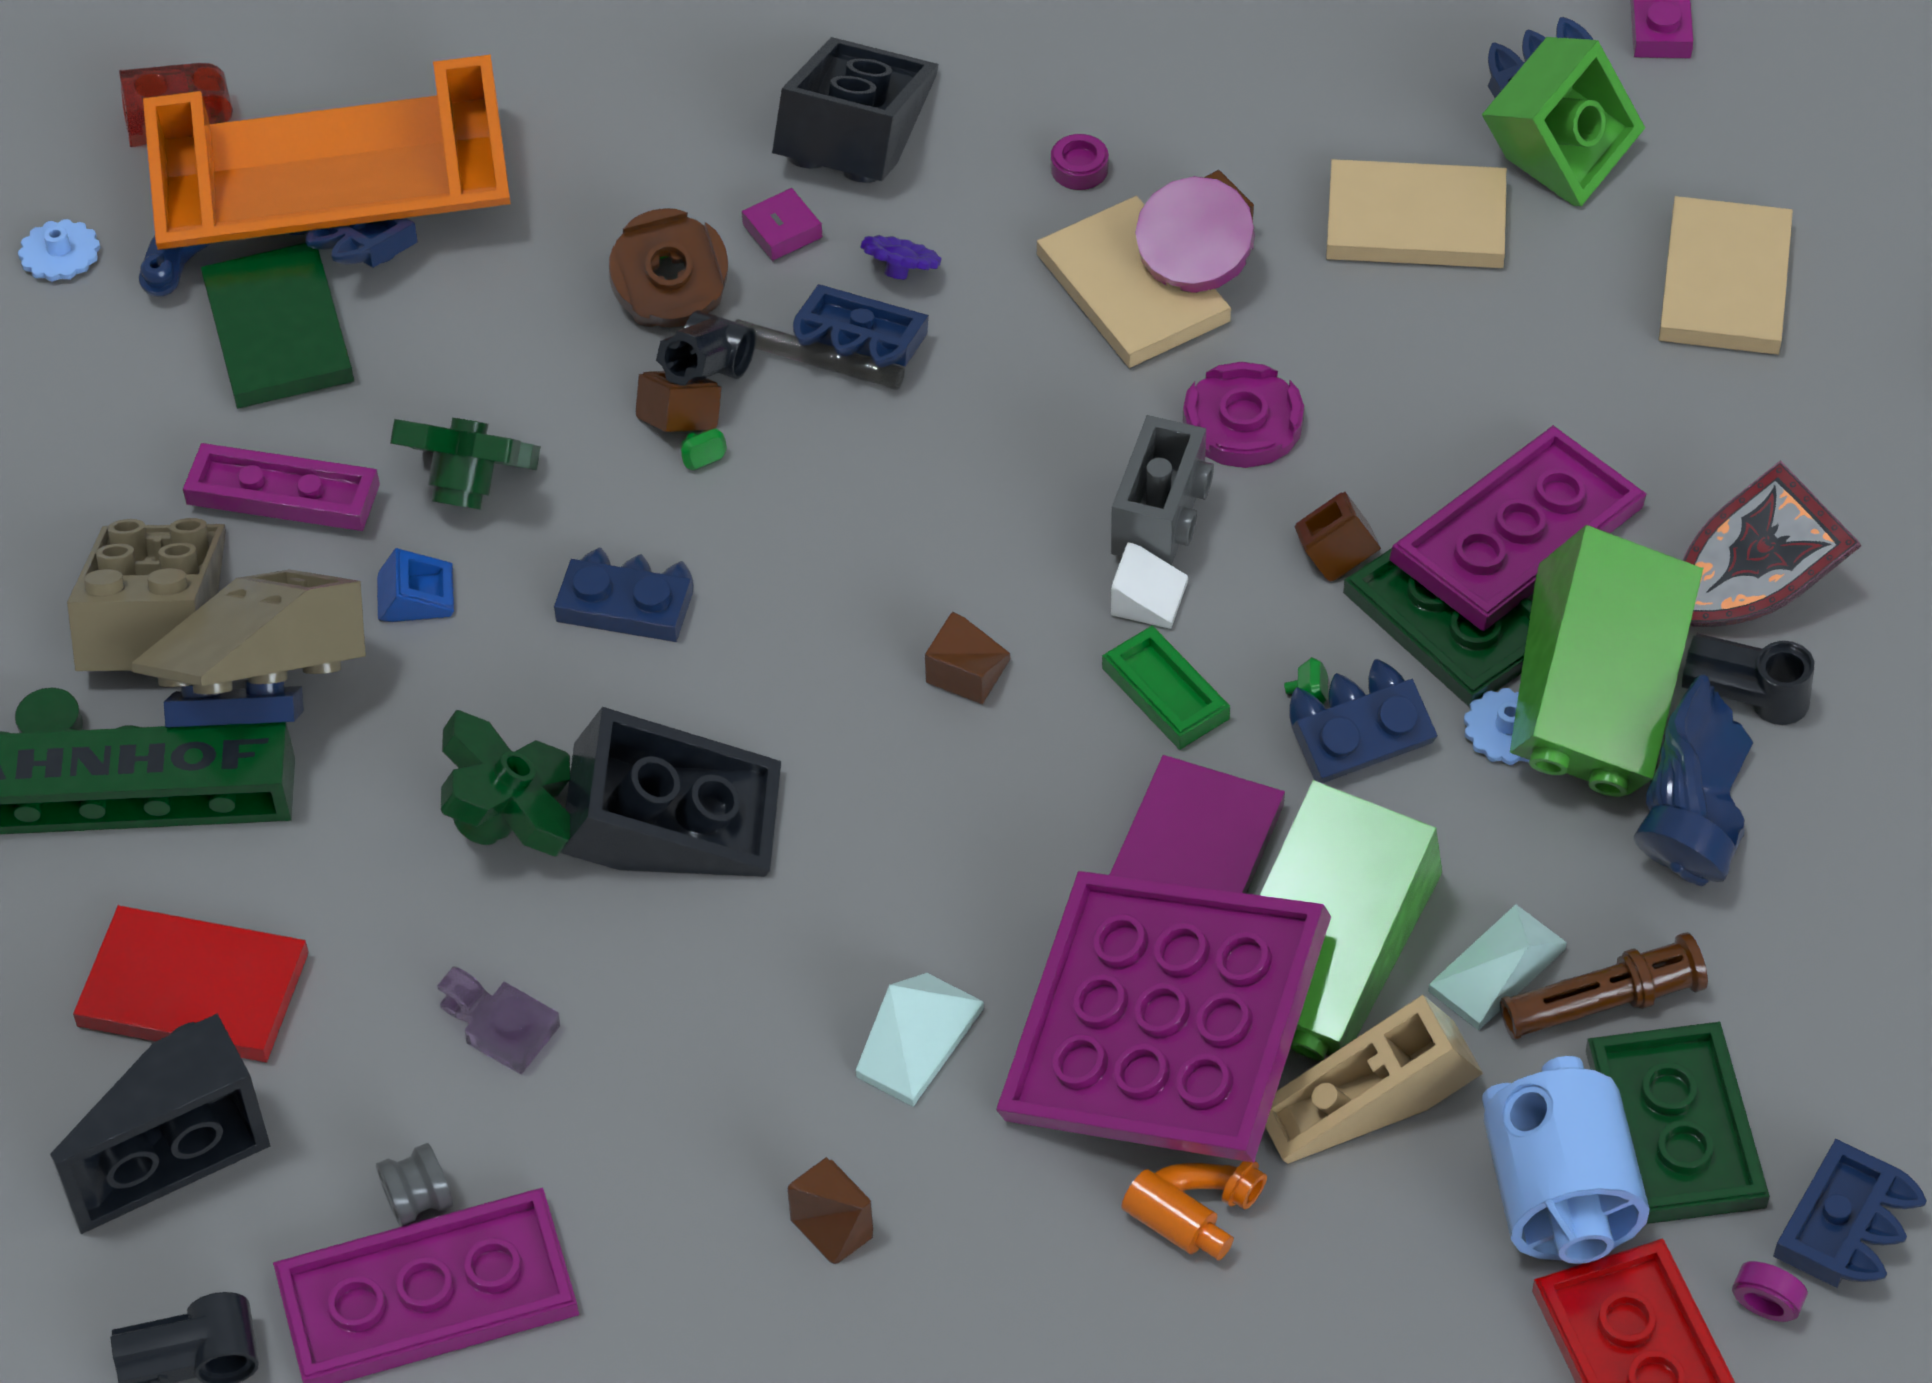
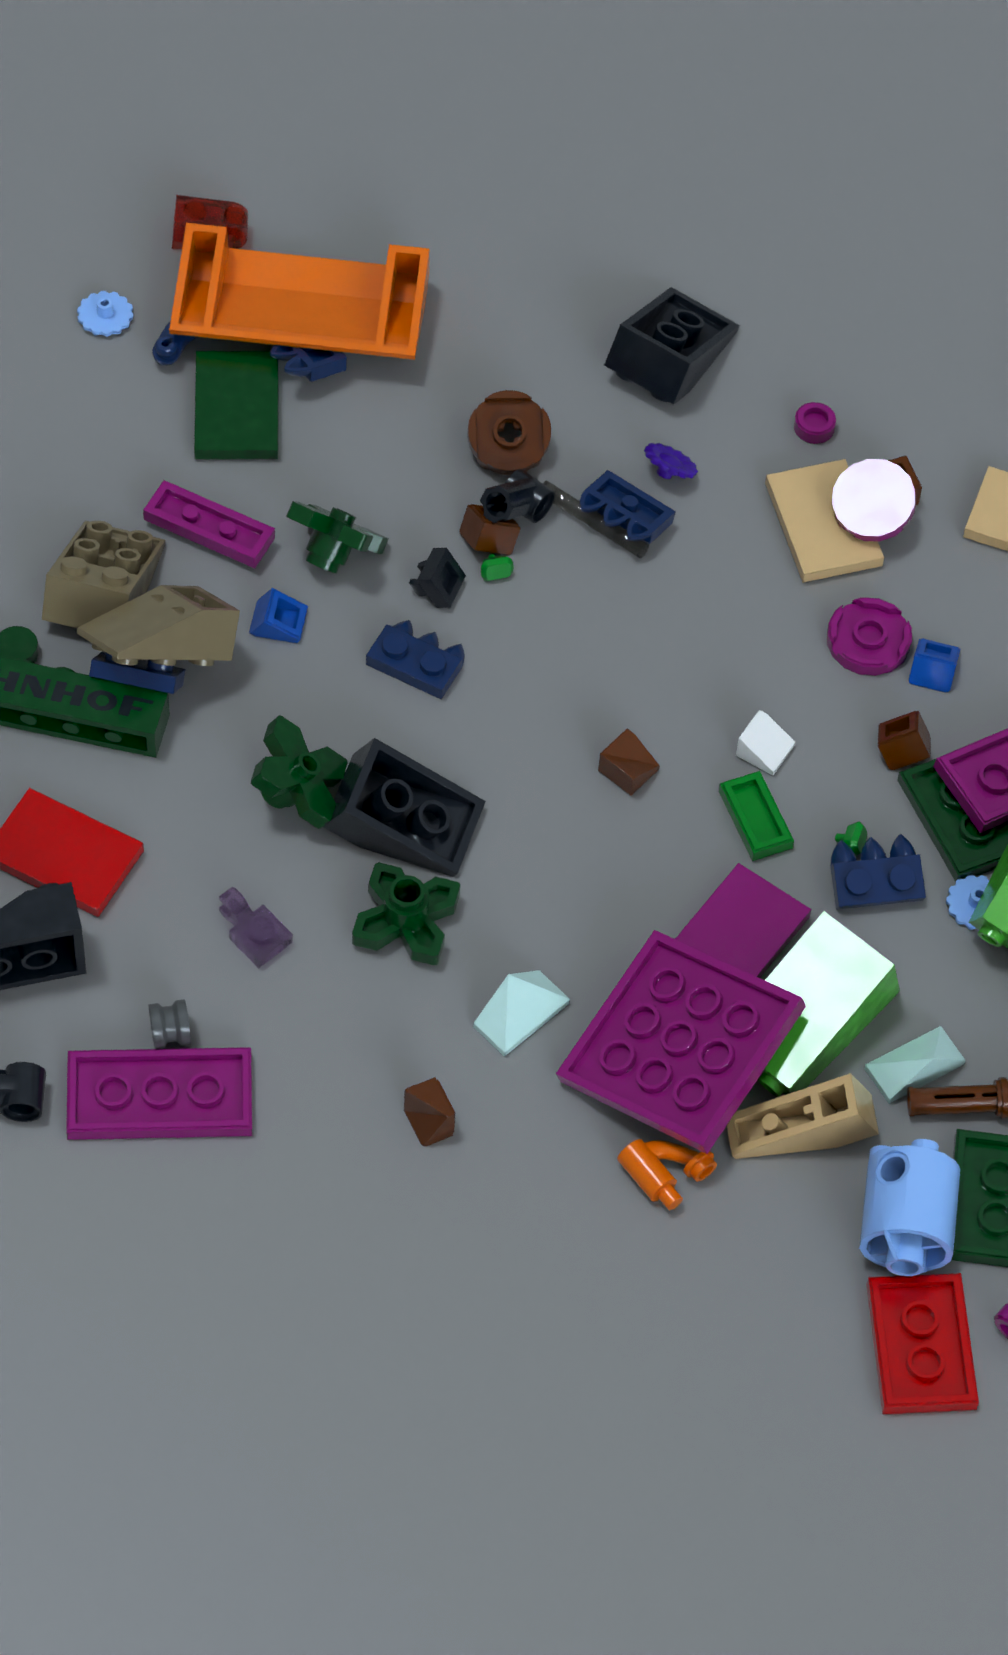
camera: 10 degrees right, 5 degrees up
magenta tile [742,188,823,261] -> none
dark grey brick [1111,415,1214,566] -> none
none -> dark green plant [352,862,461,965]
none -> black tile [409,548,466,608]
none -> blue slope [909,638,961,692]

